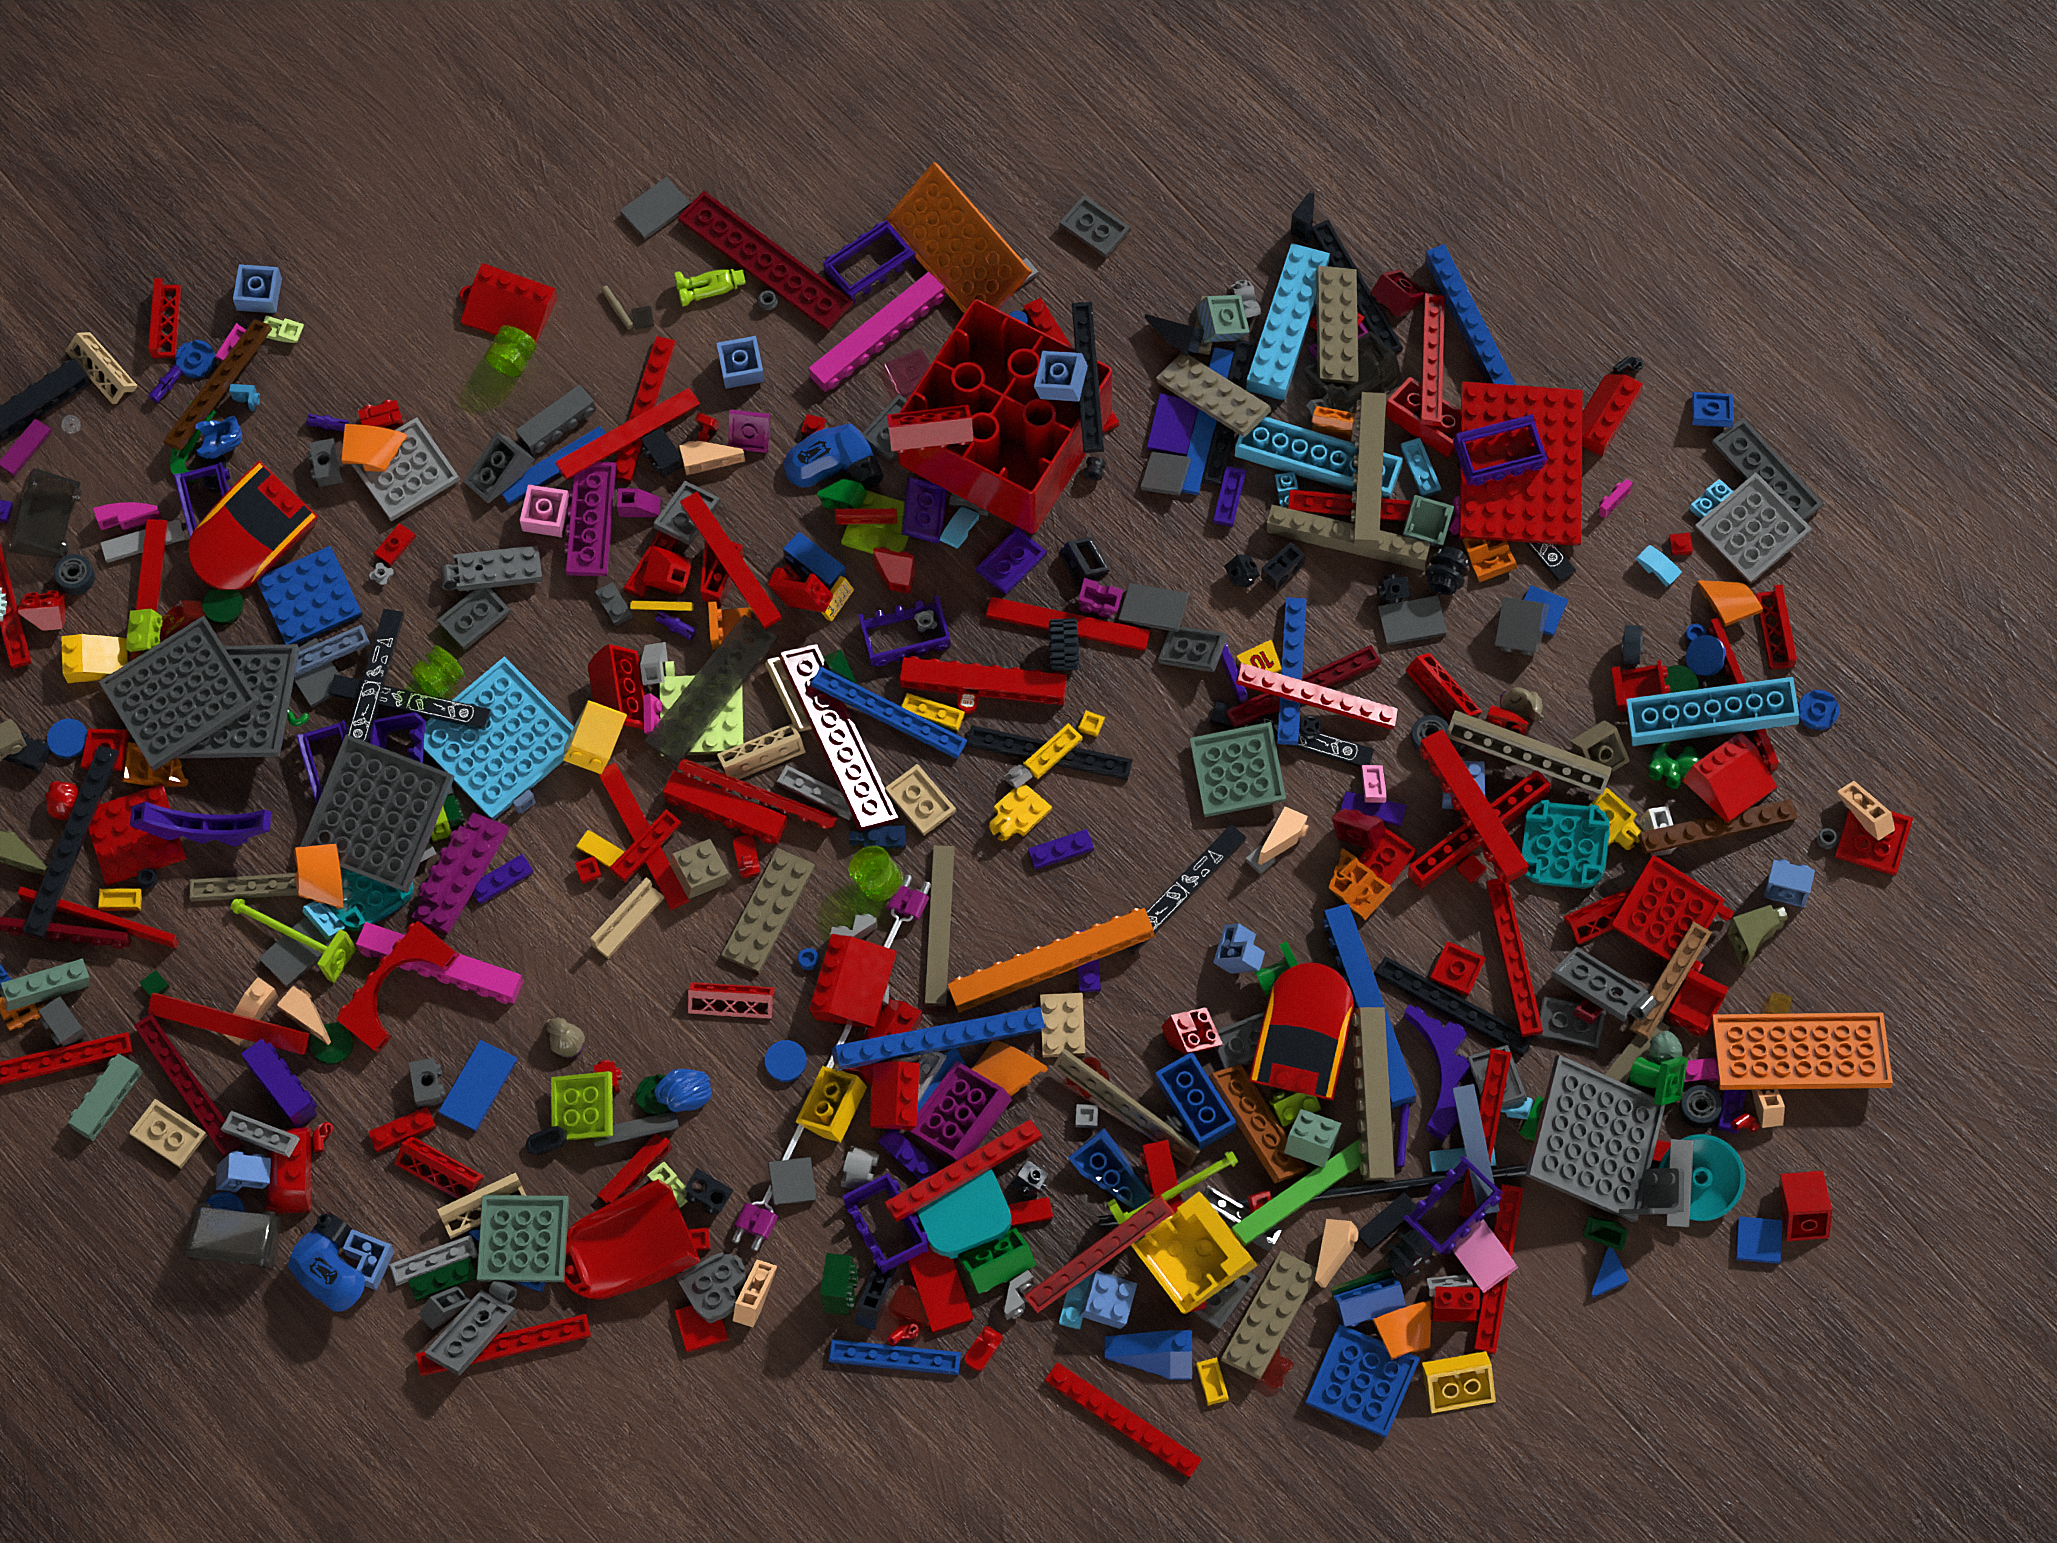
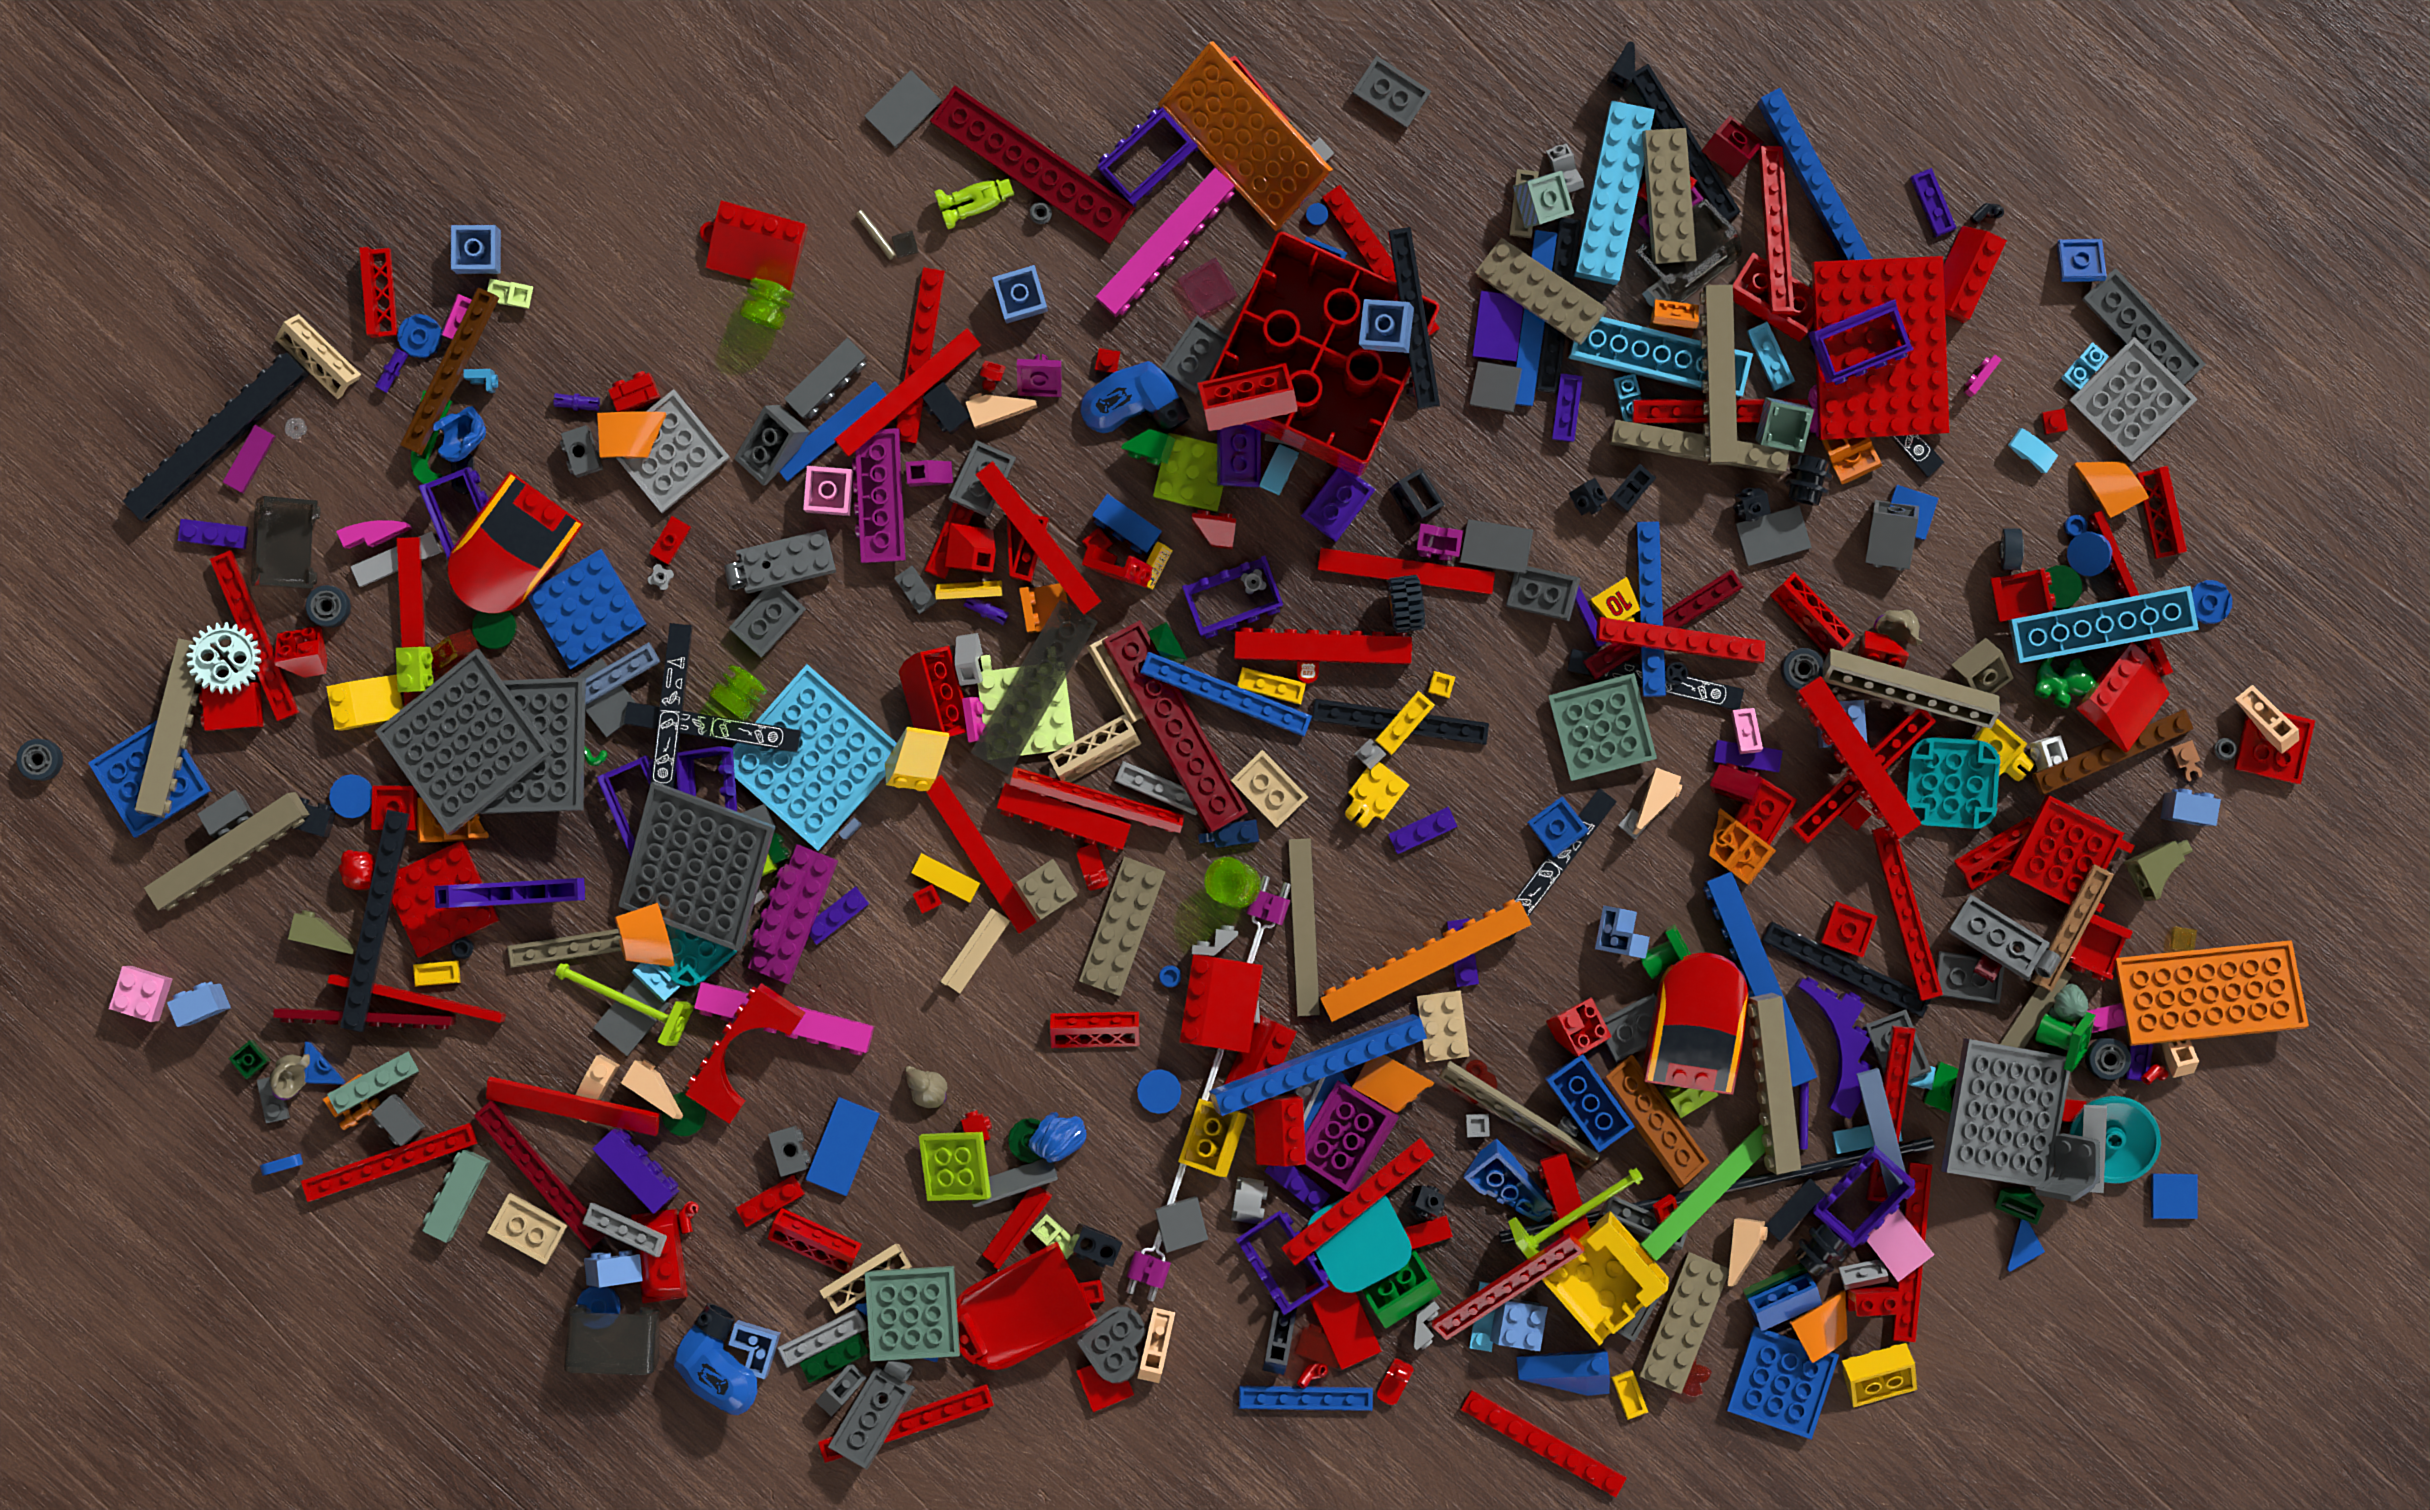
camera: 10 degrees left, 20 degrees up
dark green tile [140,970,170,997] -> none
black tile [526,1126,567,1156] -> none
red tile [609,809,682,883] -> none
dark green brick [820,1253,859,1316] -> none
red tile [836,508,898,525] -> none
black slope [1144,314,1204,355] -> none
sand green brick [1284,1109,1341,1168] -> none
red slope [1779,1171,1832,1241] -> none
none -> blue tile [1527,796,1590,858]
none -> dark purple tile [1910,168,1957,238]
none -> nougat plate [2170,740,2202,782]

